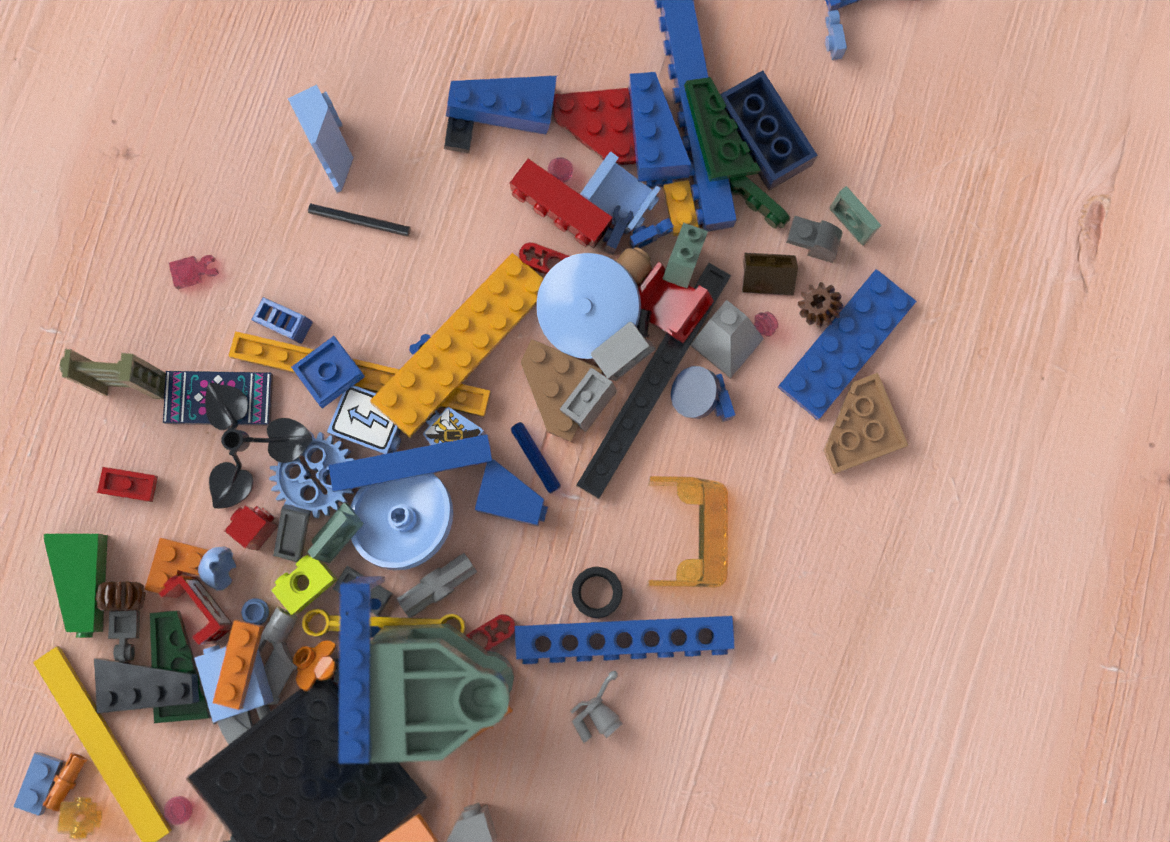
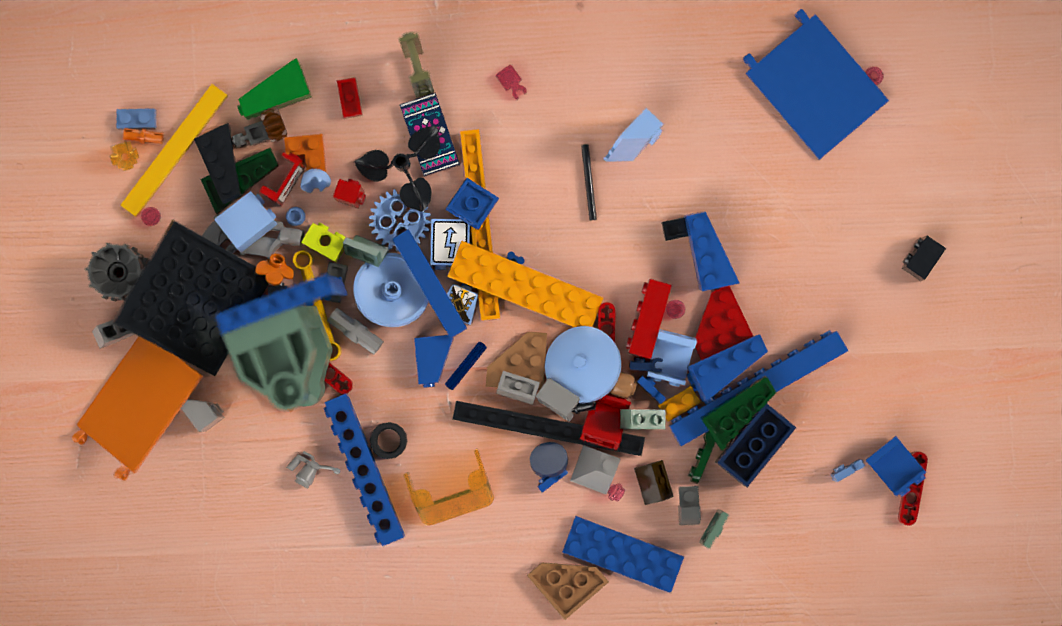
camera: 70 degrees right, 5 degrees up
orange plate [212,620,264,710] -> none
blue slope [251,297,313,344] -> none
dark grey tile [273,504,311,562] -> none
reddish brown gear [798,282,843,328] -> none

